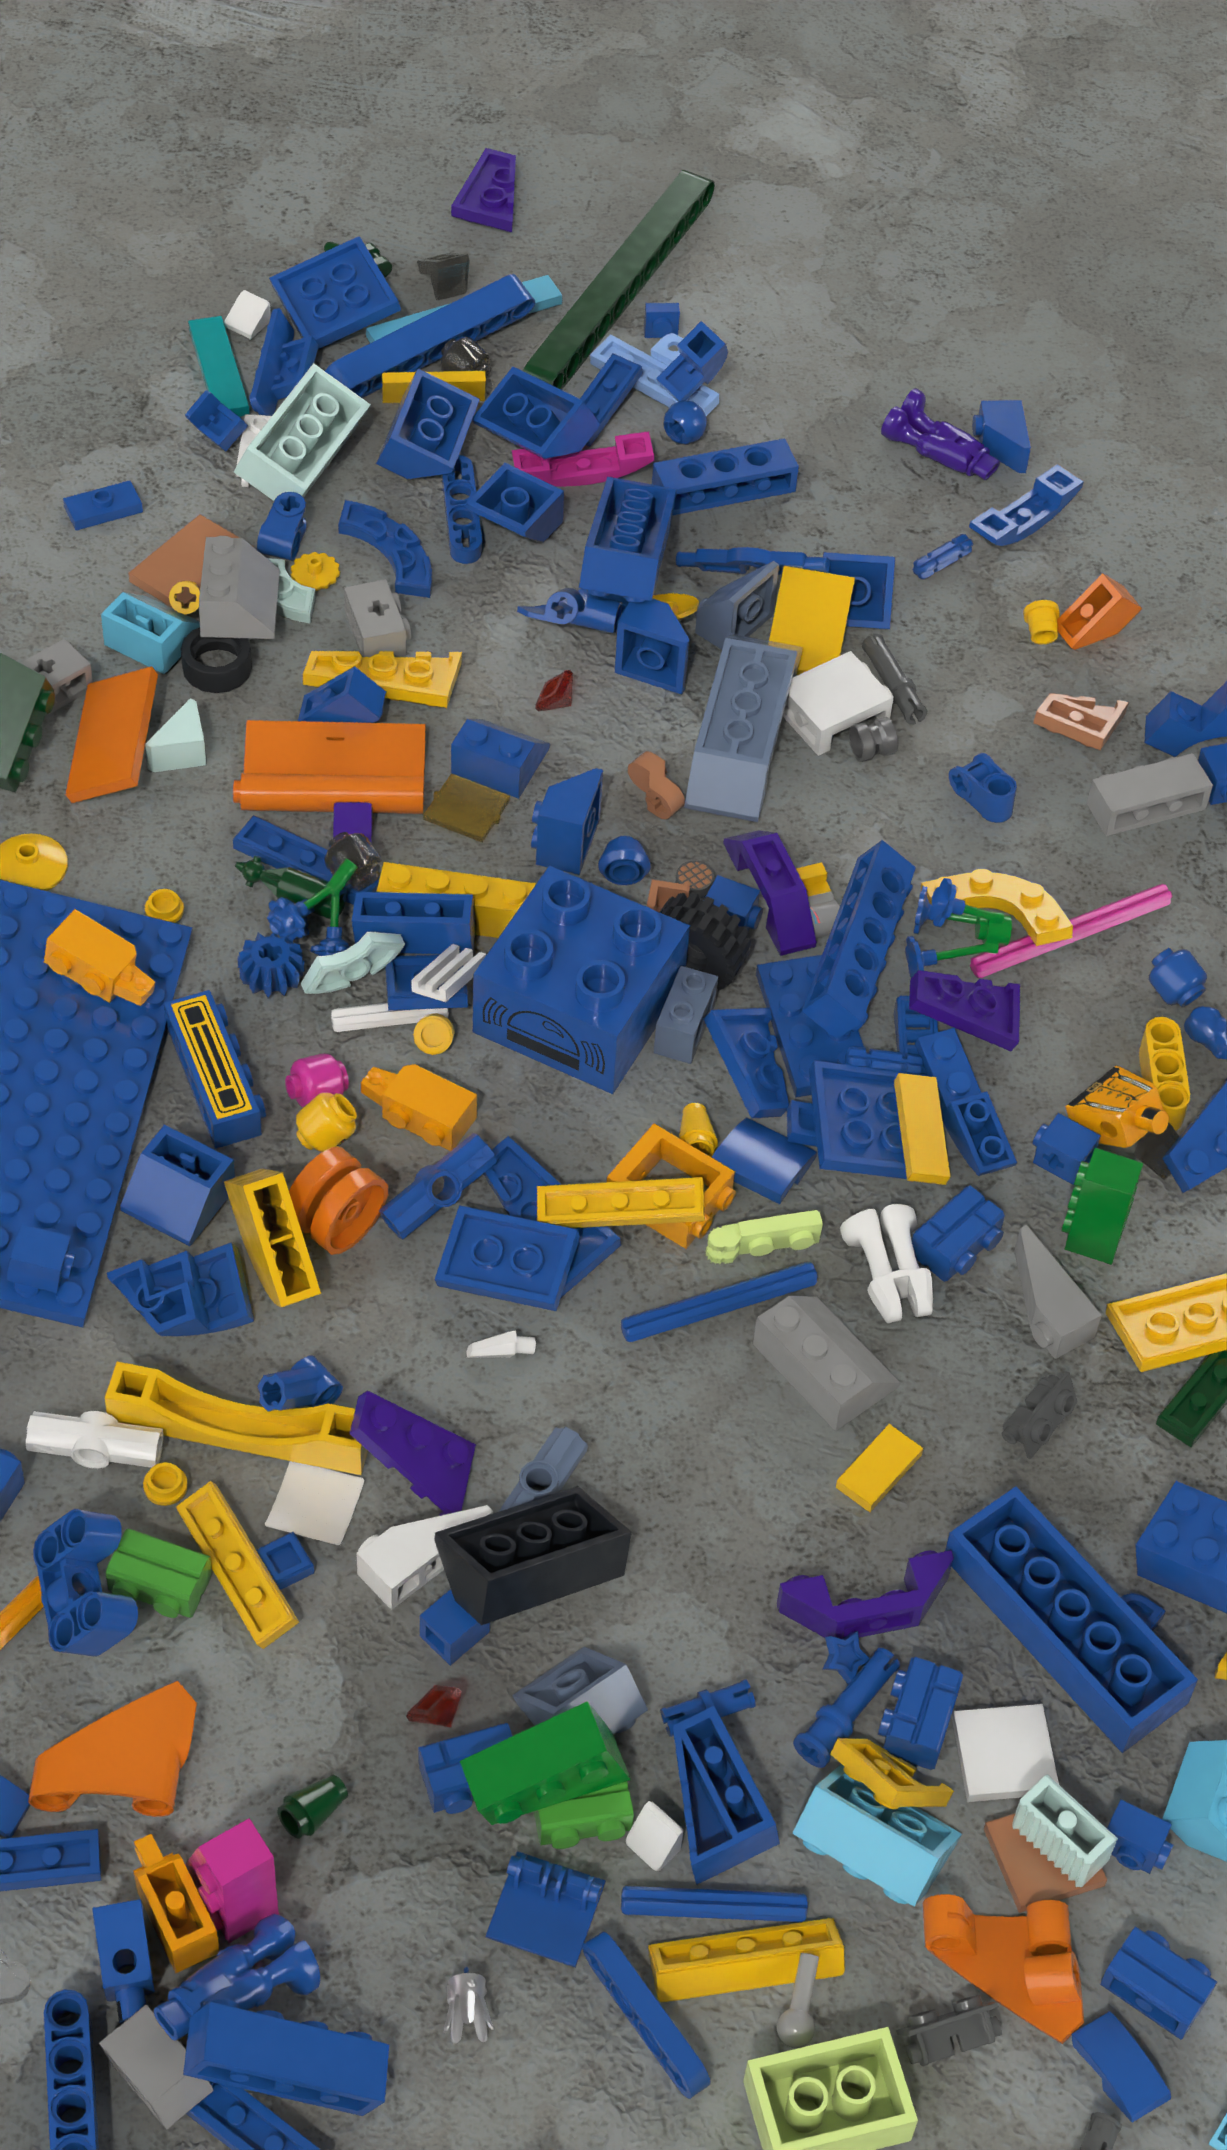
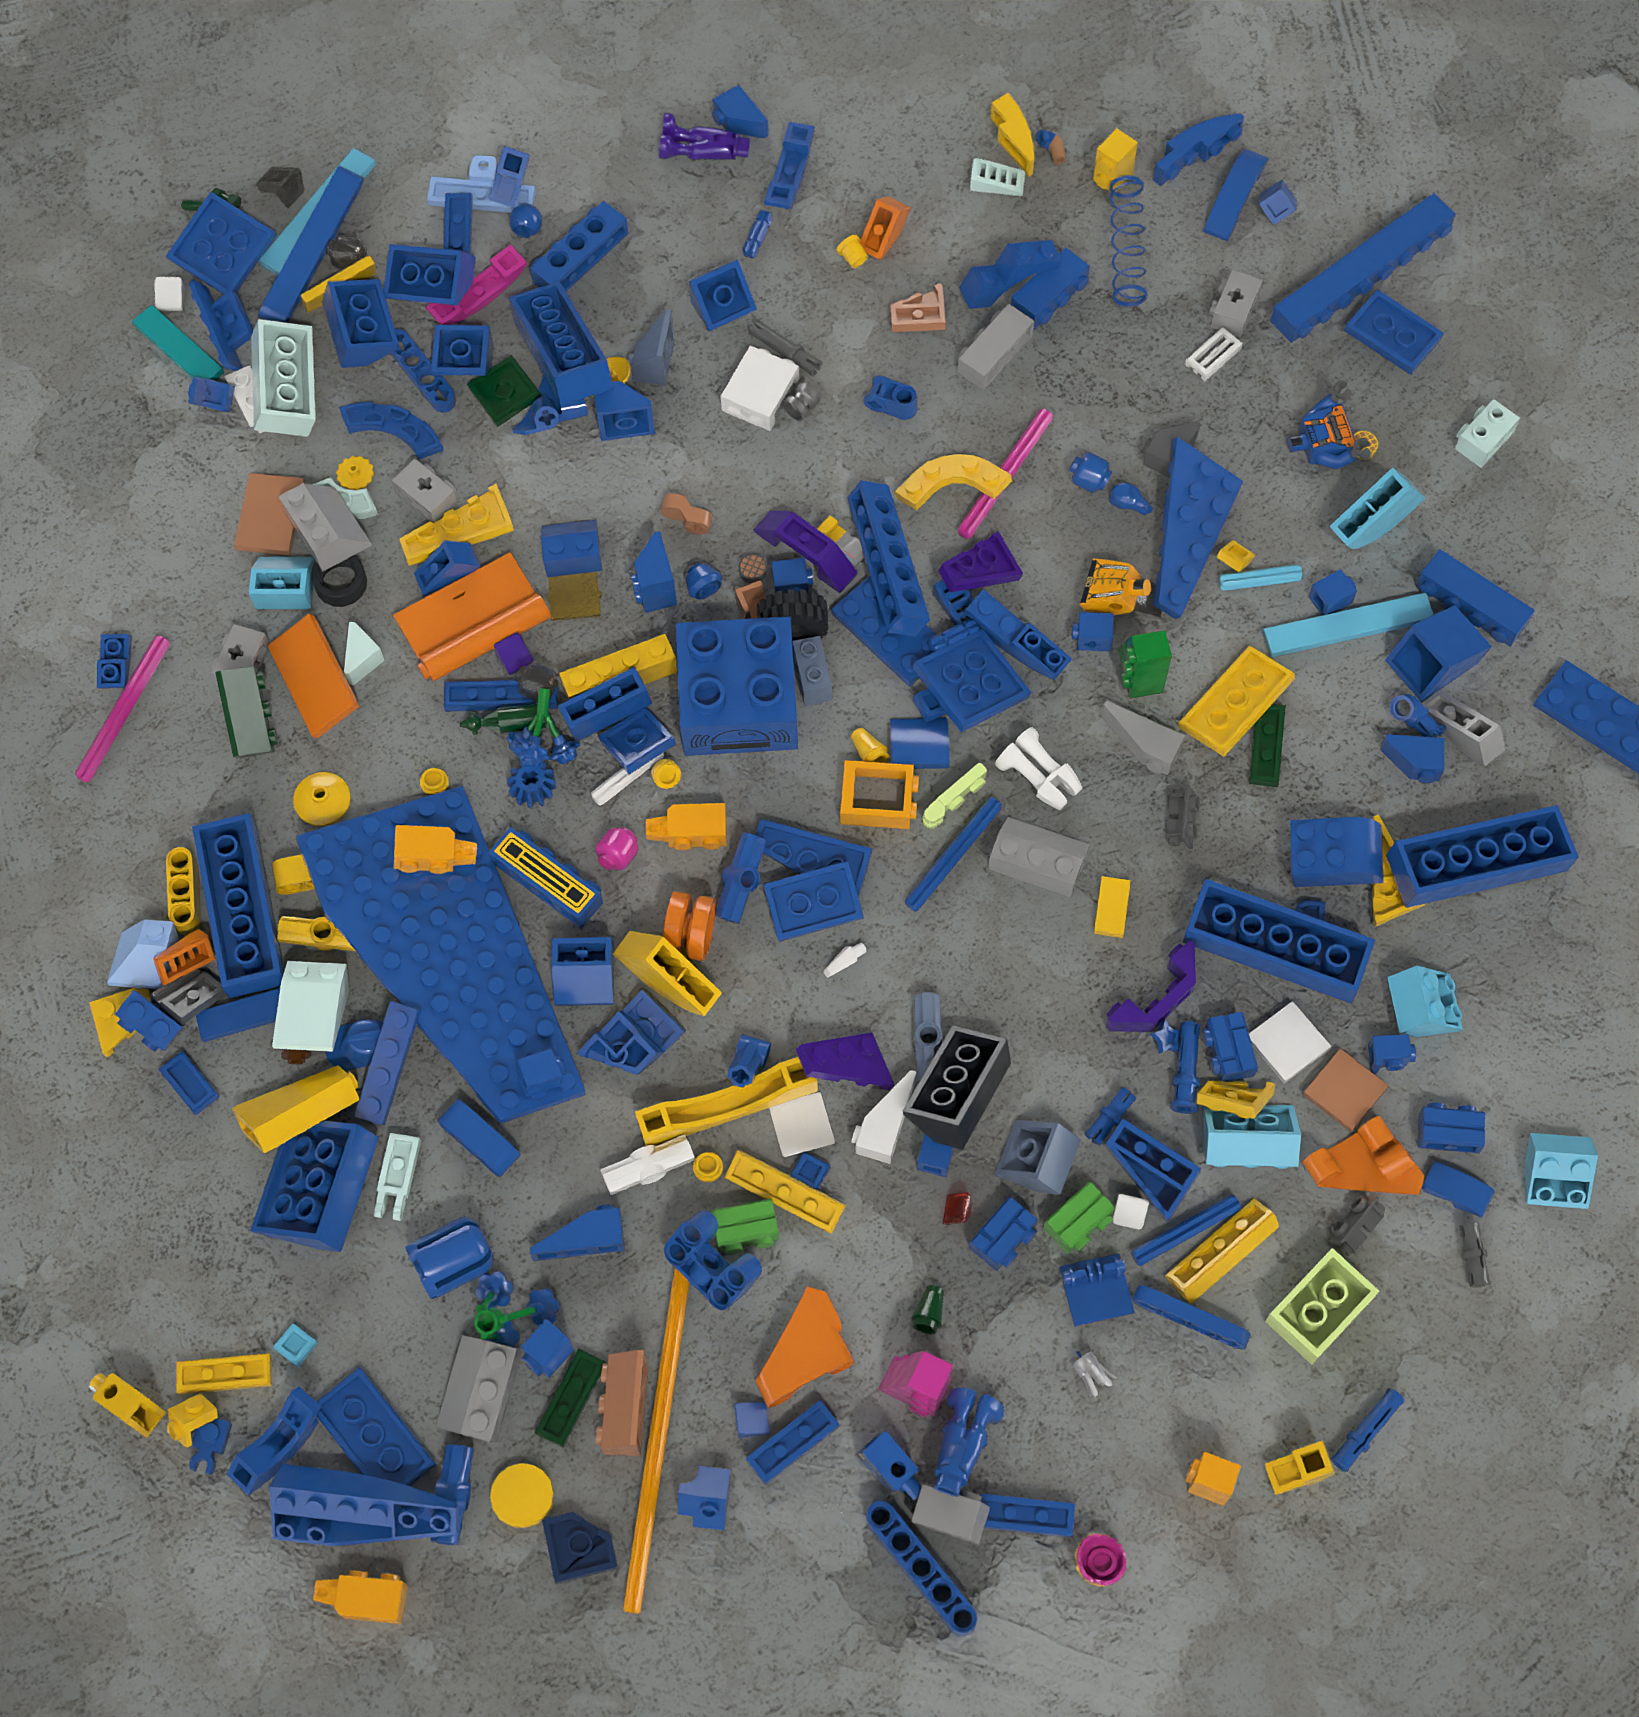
camera: 25 degrees left, 15 degrees up
blue plate [63,480,143,530] -> none
light orange hinge [133,1834,219,1974] -> none
yellow bush [169,581,200,614] -> none
blue brick [183,1999,390,2116] -> none
blue piece [257,492,307,561] -> none
yellow head [296,1093,357,1152] -> none
light aqua tile [301,932,405,994] -> none
white tile [411,944,486,1002] -> none
dark purple wing [451,148,516,232] -> none
green wedge [460,1701,631,1825] -> none
dark green beam [523,170,715,390] -> none
clear red slope [535,670,573,712] -> none
yellow tile [537,1177,705,1228] -> none
blue plate [644,303,680,338] -> none
blue piece [676,547,830,575] -> none
sand blue slope [684,634,803,822] -> none
blue wing [703,1008,789,1119] -> none
yellow tile [769,566,855,675] -> none
light grey bar [776,1953,819,2048] -> none
yellow tile [894,1073,951,1185] -> none
plant [905,878,1012,978] -> none
blue brick [912,1185,1005,1282] -> none
light aqua brick [1012,1775,1118,1887] -> none
yellow beam [1139,1017,1190,1133] -> none
none -> dark green tile [467,355,542,427]

